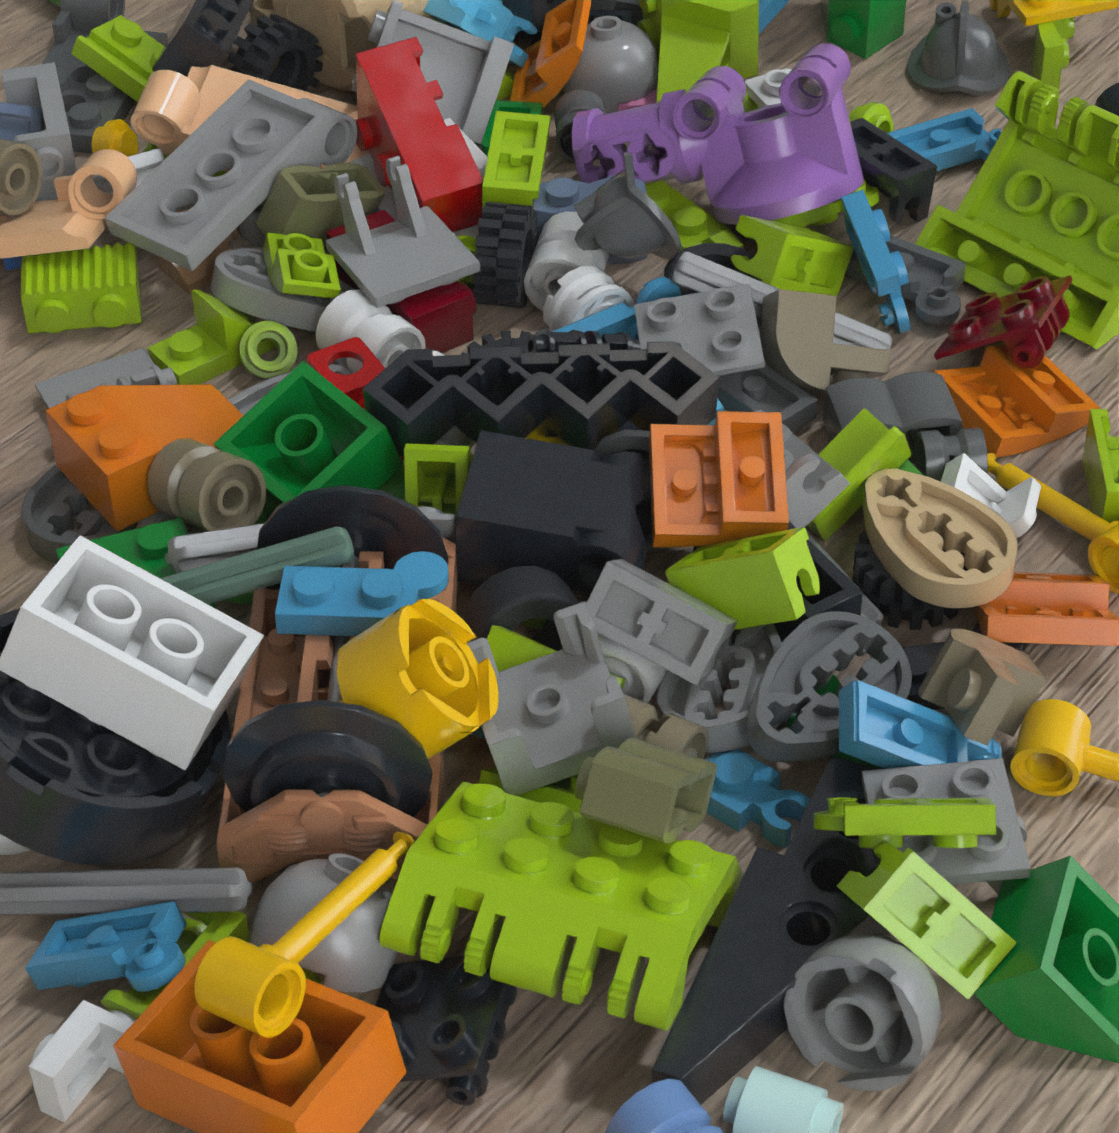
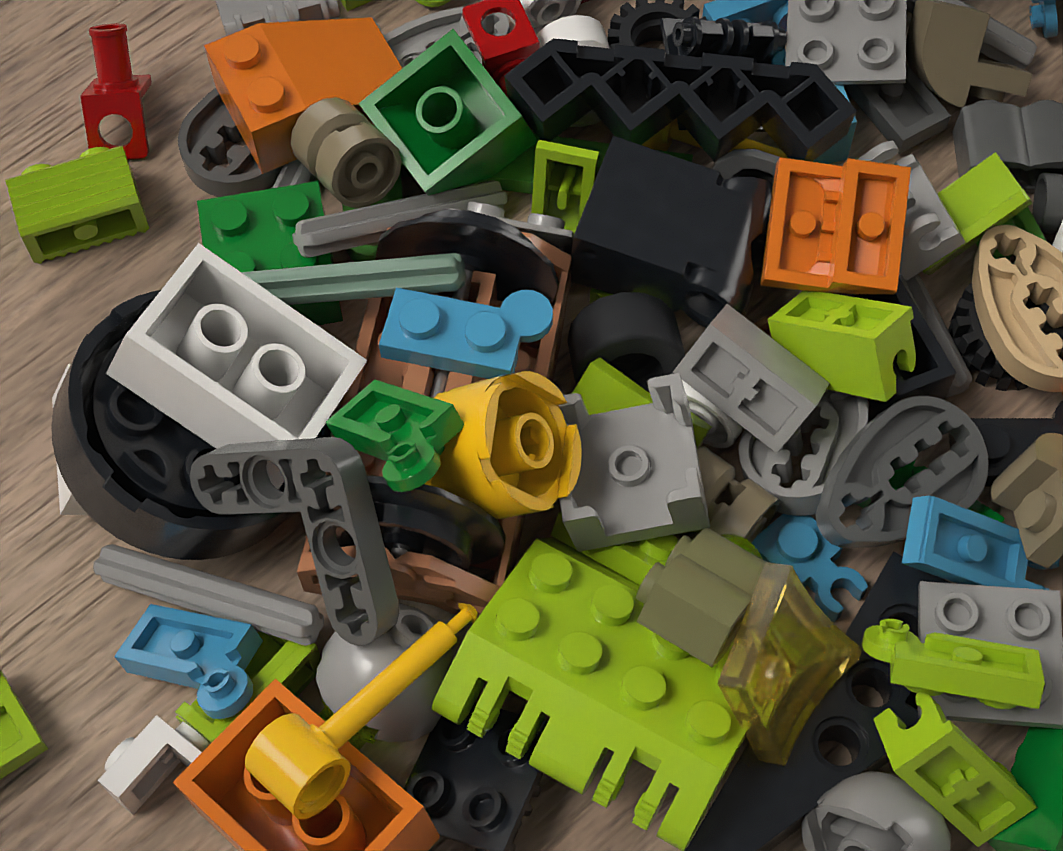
camera: 10 degrees right, 20 degrees up
none -> dark grey beam [190,437,400,646]
none -> green hinge [325,379,464,492]
none -> clear yellow plate [717,562,861,766]

